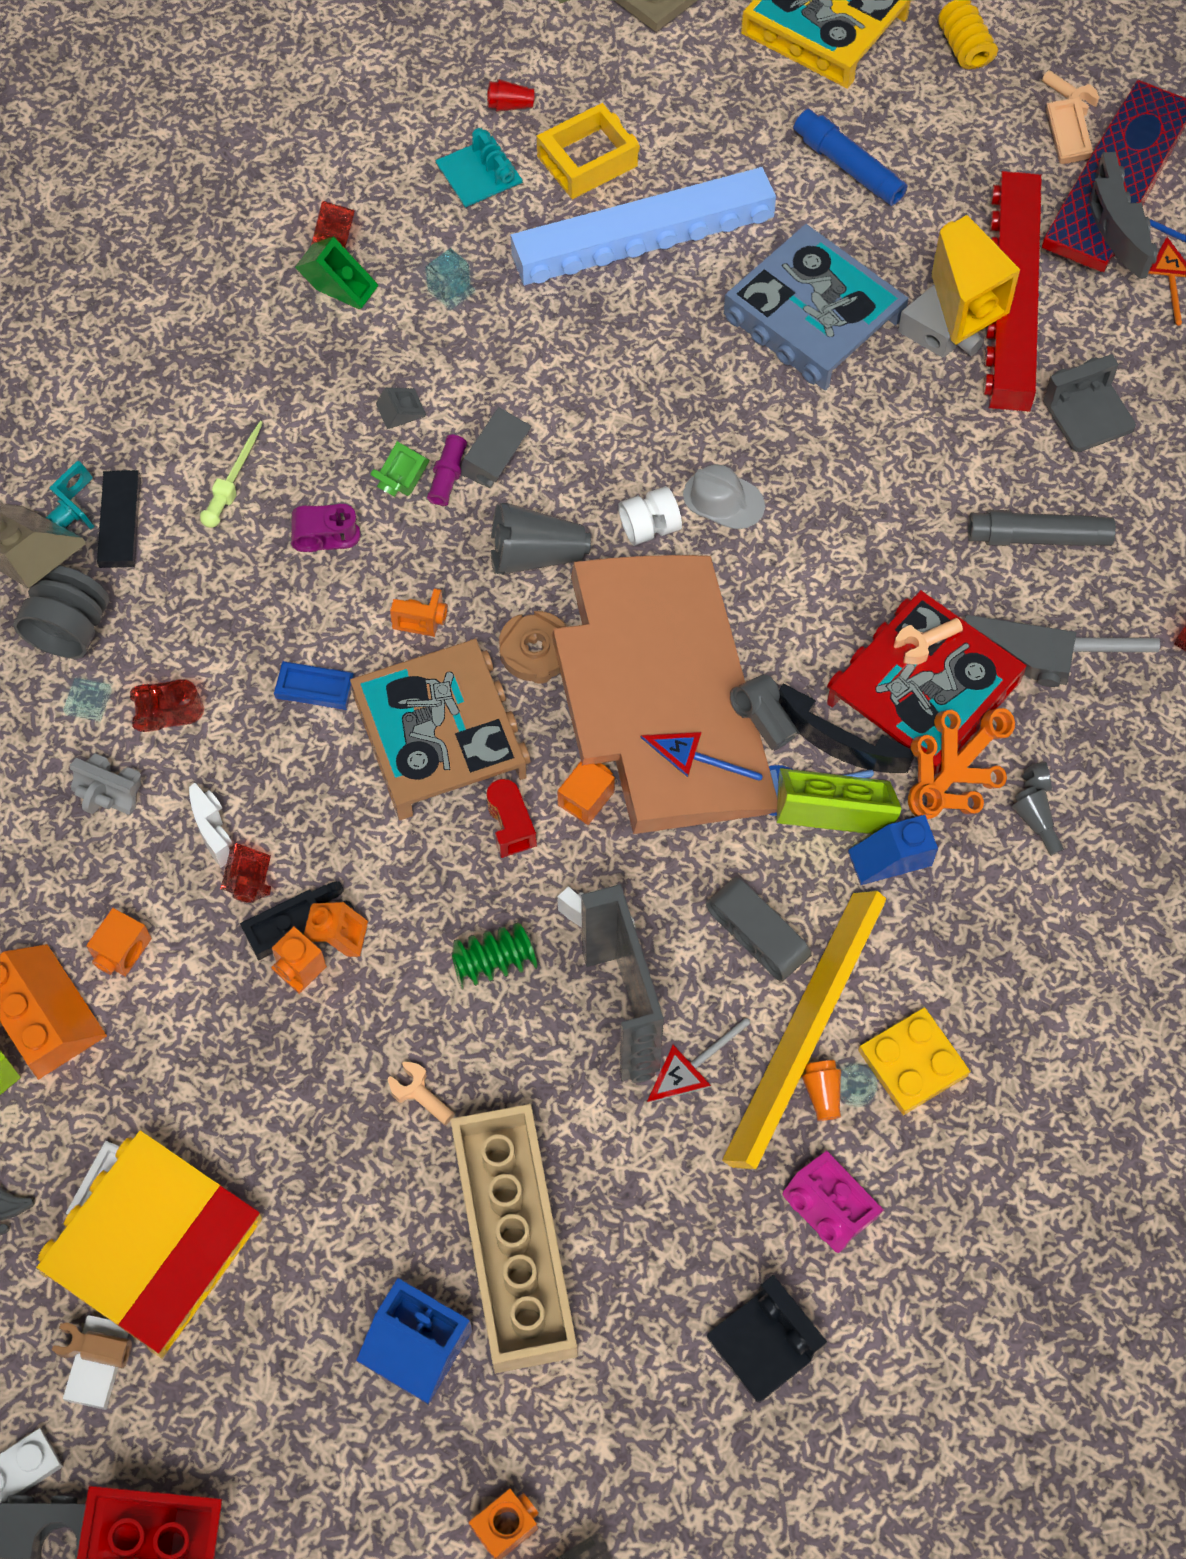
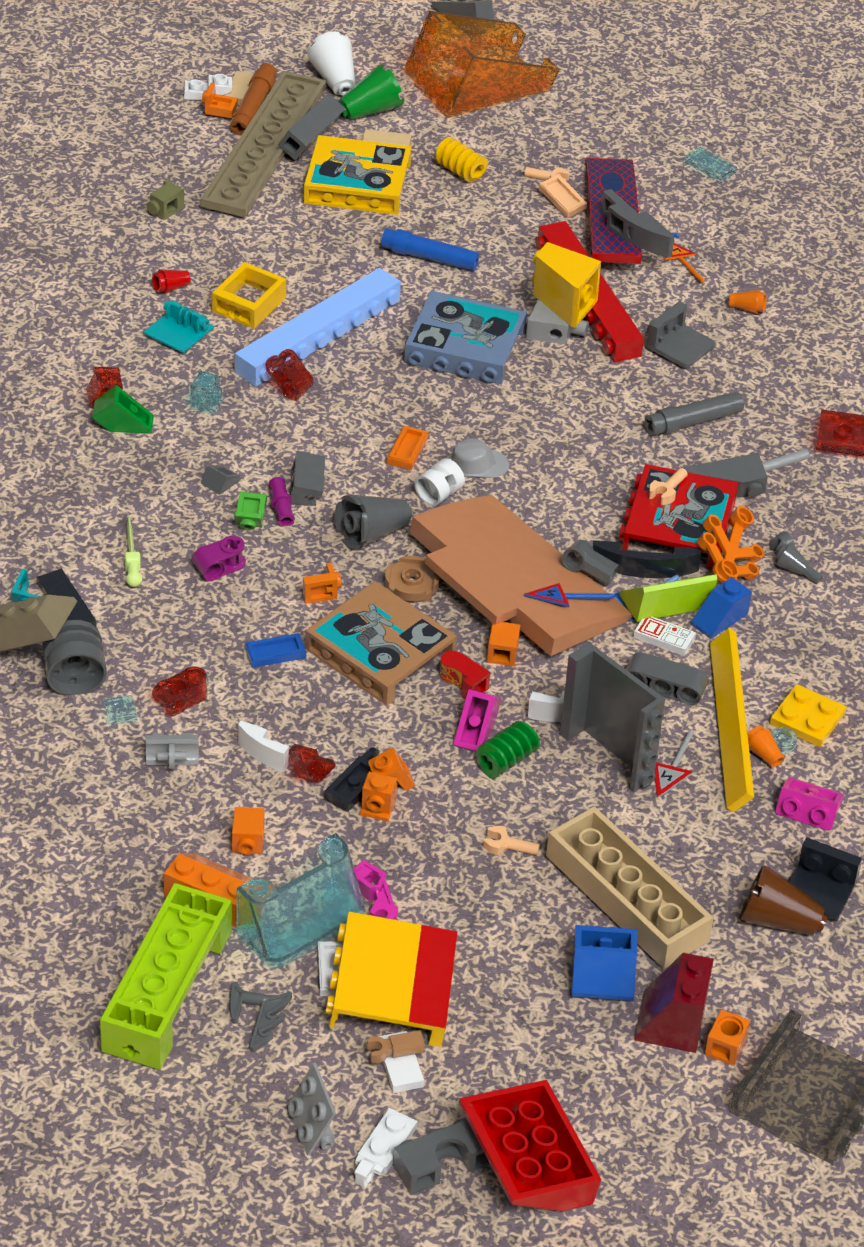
camera: 30 degrees left, 20 degrees down
none -> clear light blue windscreen [237,833,365,969]
none -> clear red piece [265,349,314,401]
none -> dark pink piece [348,860,398,920]
none -> orange tile [387,426,429,470]
none -> dark pink slope [453,689,502,751]
none -> white tile [633,617,696,656]
none -> dark red slope [634,953,714,1053]
none -> reddish brown cone [739,865,828,936]

